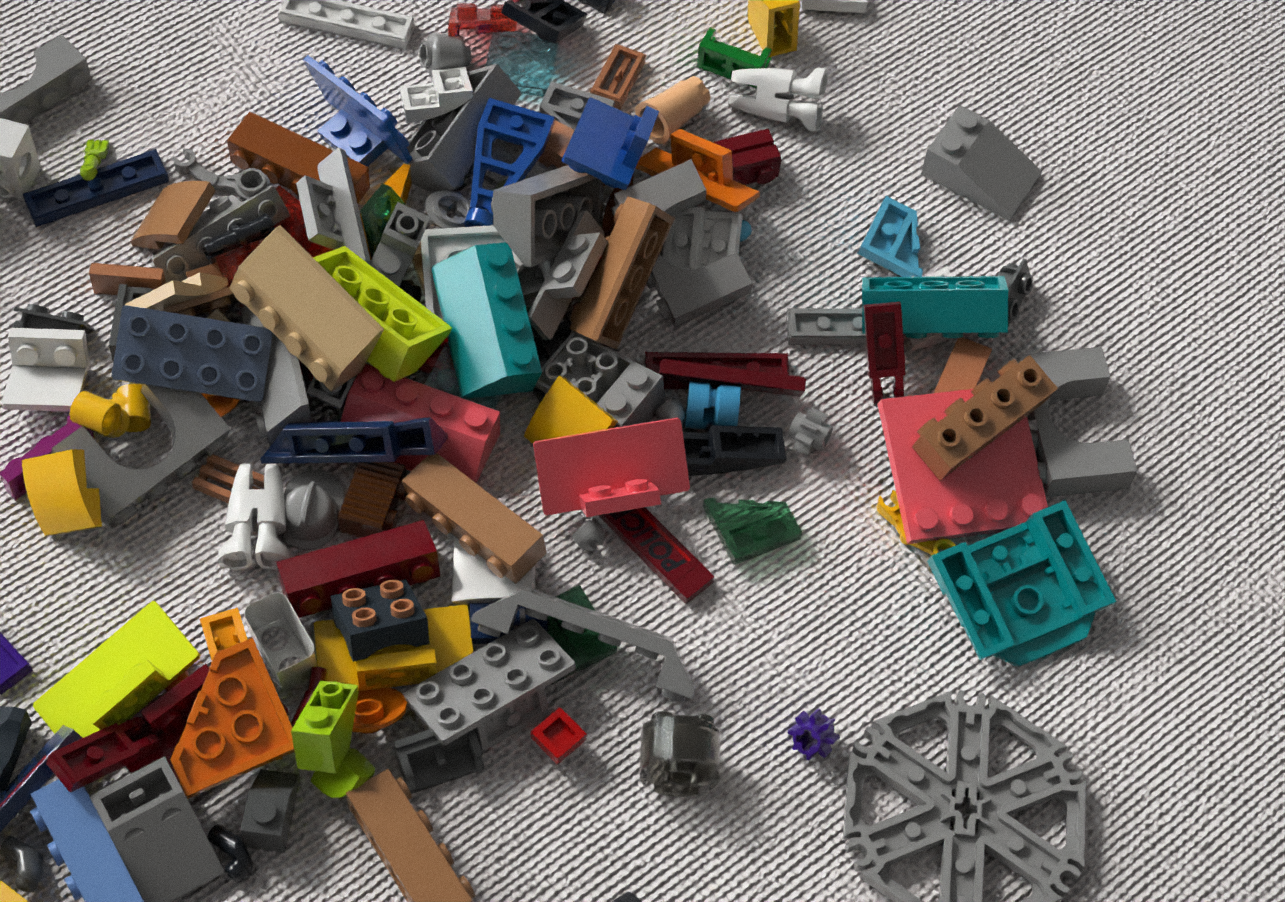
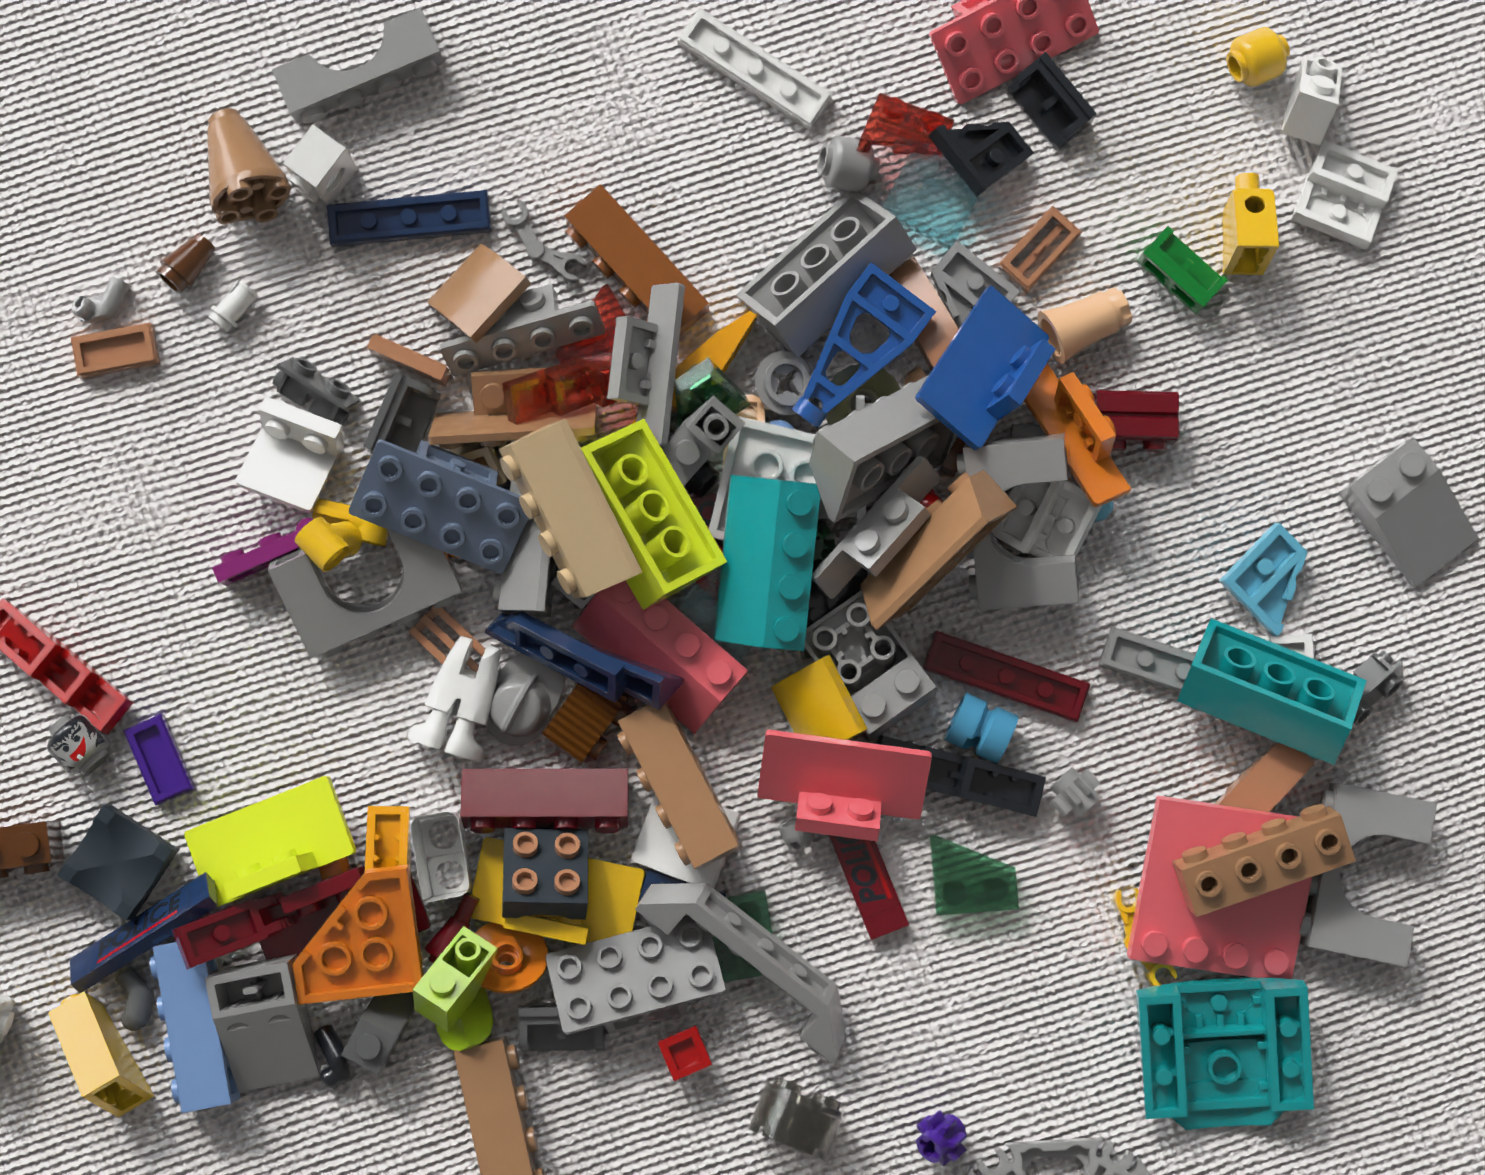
camera: 25 degrees right, 25 degrees up
yellow slope [22,449,102,536] -> none
lime piece [80,140,109,181] -> none
tan slope [125,272,228,311] -> none
black pin [201,213,275,264] -> none
light grey cone [235,168,270,202] -> none
blue bracket [302,55,413,167] -> none
white slope [400,67,473,123] -> none
light grey hinge [655,400,687,427] -> none
dark red tile [658,359,806,397] -> none
white piece [728,67,828,132] -> none
dark red hinge [863,302,906,404] -> none

